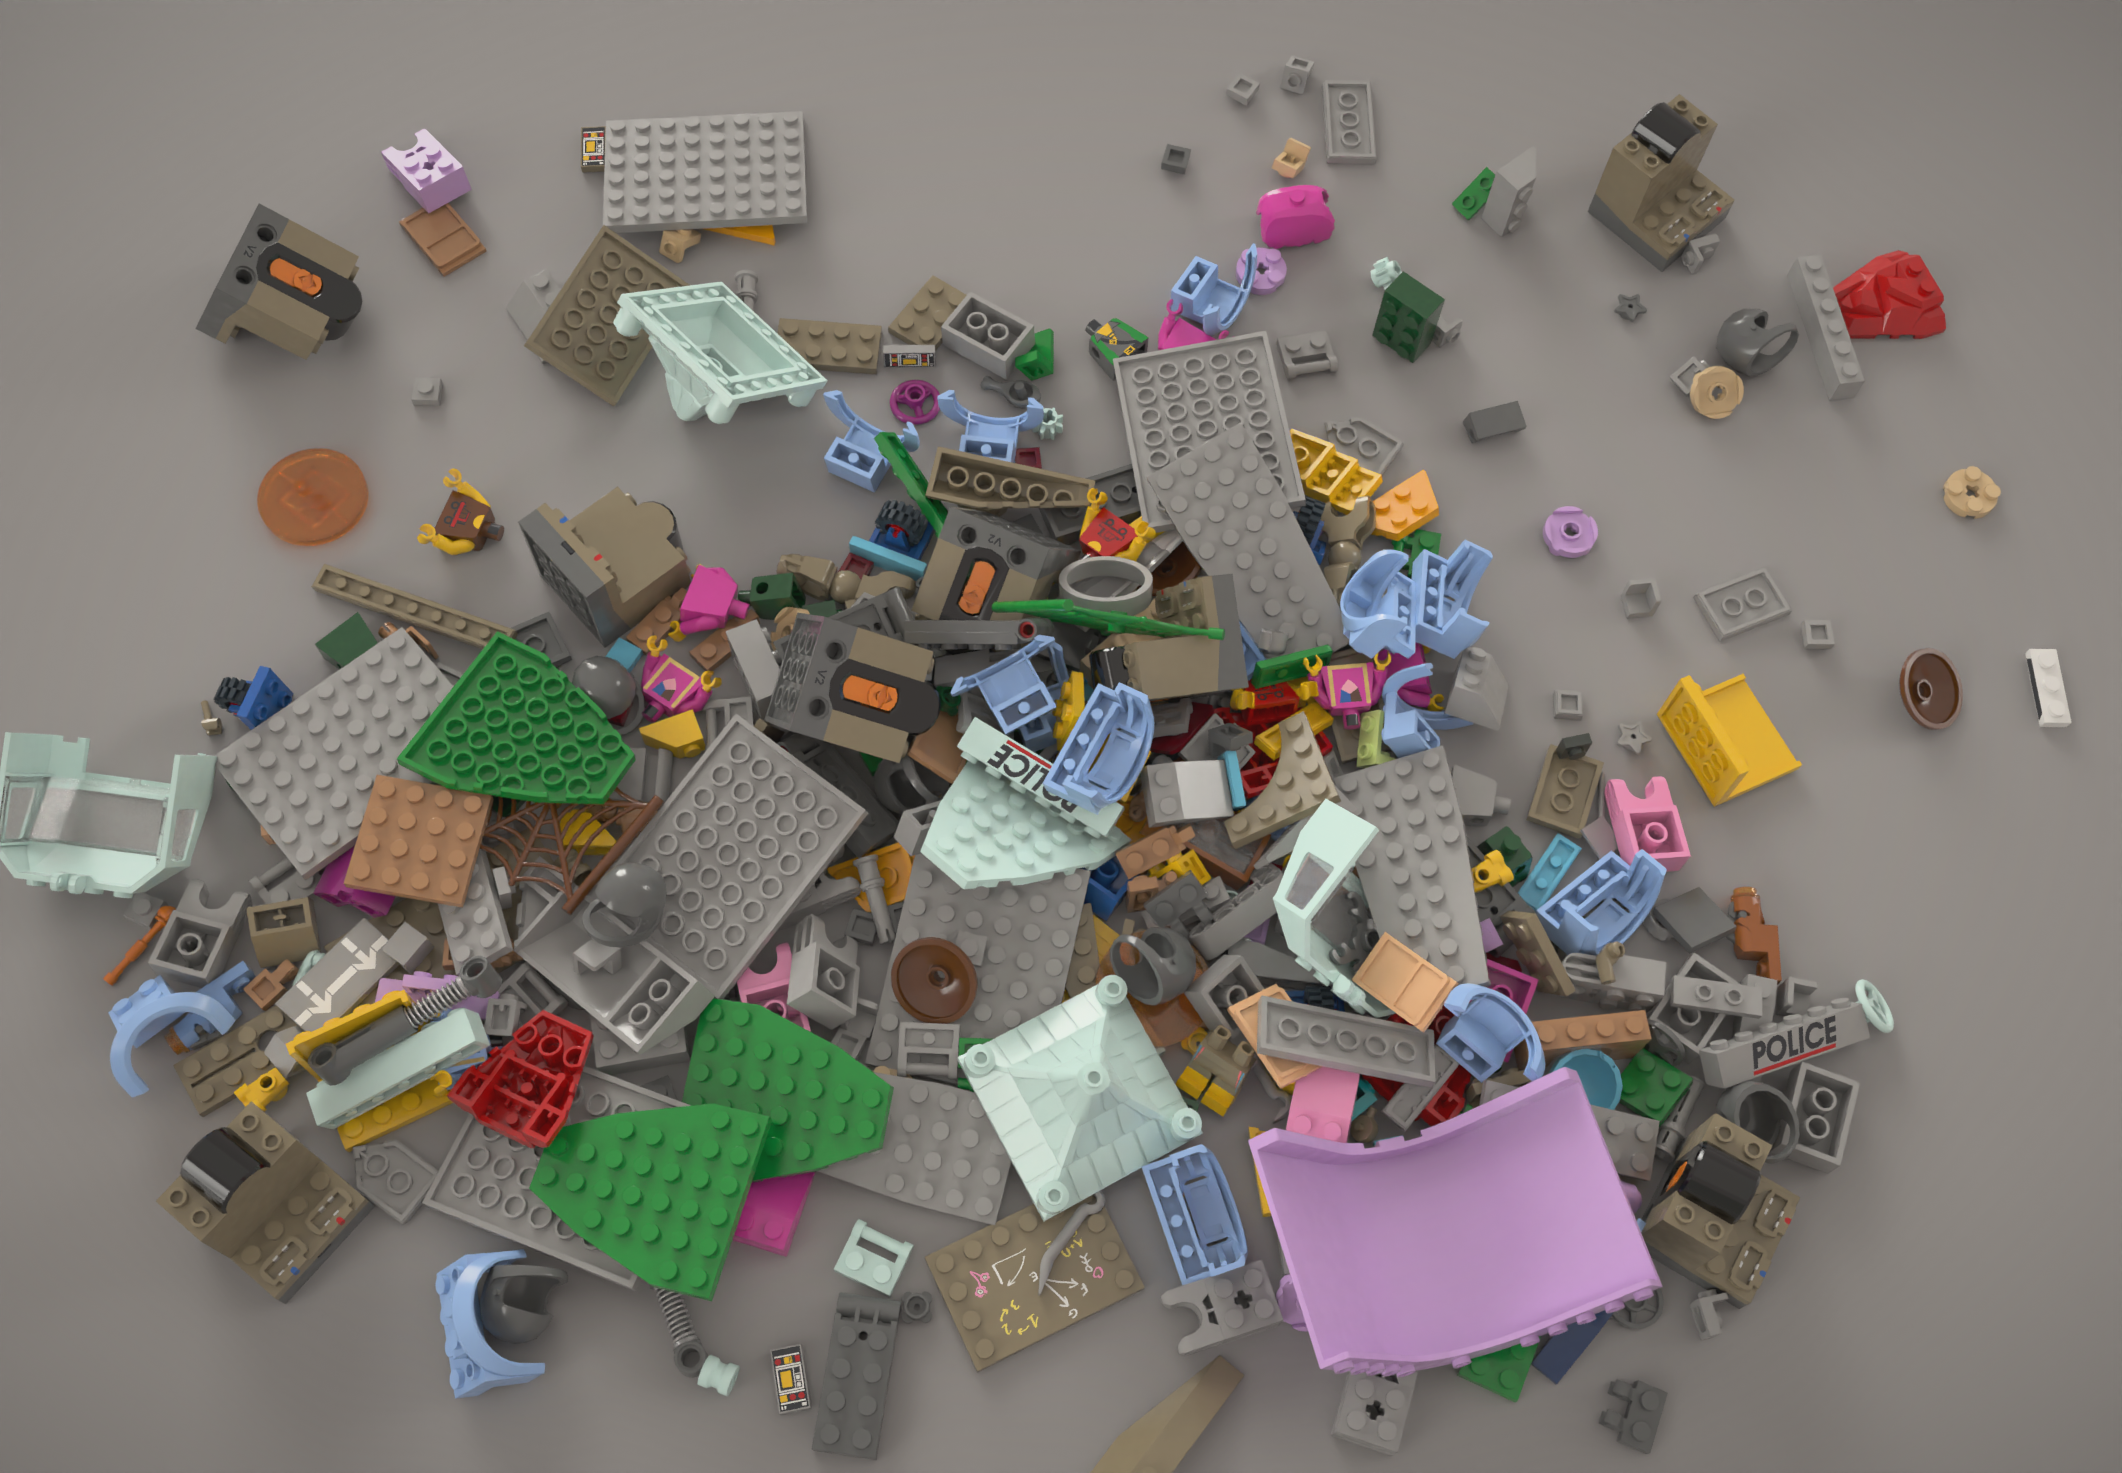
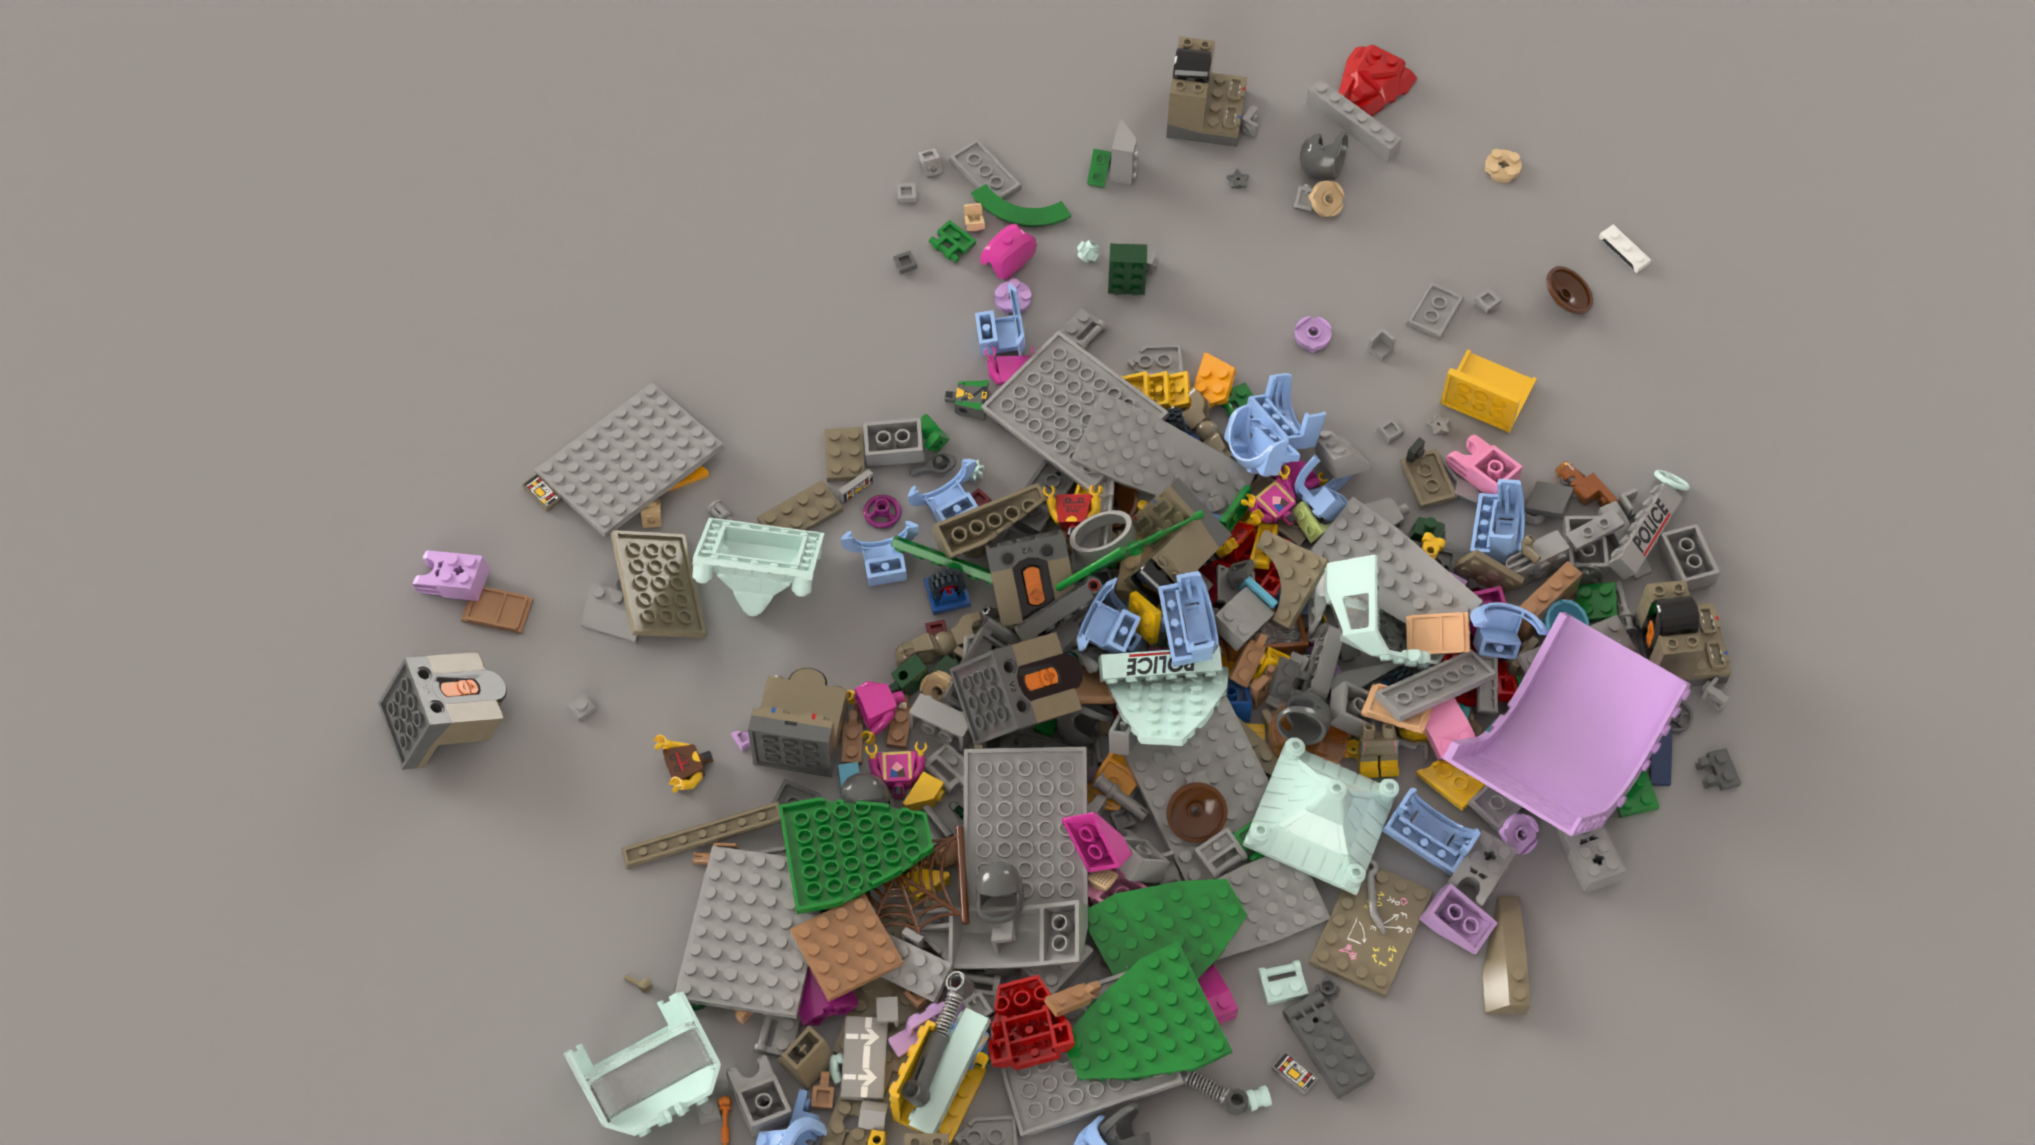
camera: 35 degrees left, 5 degrees down
blue plate [213,666,294,730] -> none
clear orange plate [257,448,368,546] -> none
dark green torso [315,612,378,670] -> none
medium azure tile [849,536,927,581] -> none
dark grey hinge [1463,401,1527,443] -> none
medium azure tile [1518,833,1582,912] -> none
dark grey piece [1716,1081,1800,1163] -> none
none -> green plate [929,220,976,263]
none -> green tile [971,184,1071,227]
none -> medium nougat hinge [1044,981,1102,1017]
none -> dark pink slope [1062,812,1132,873]
none -> tan slope [1088,869,1119,891]
none -> lavender slope [1419,883,1498,955]

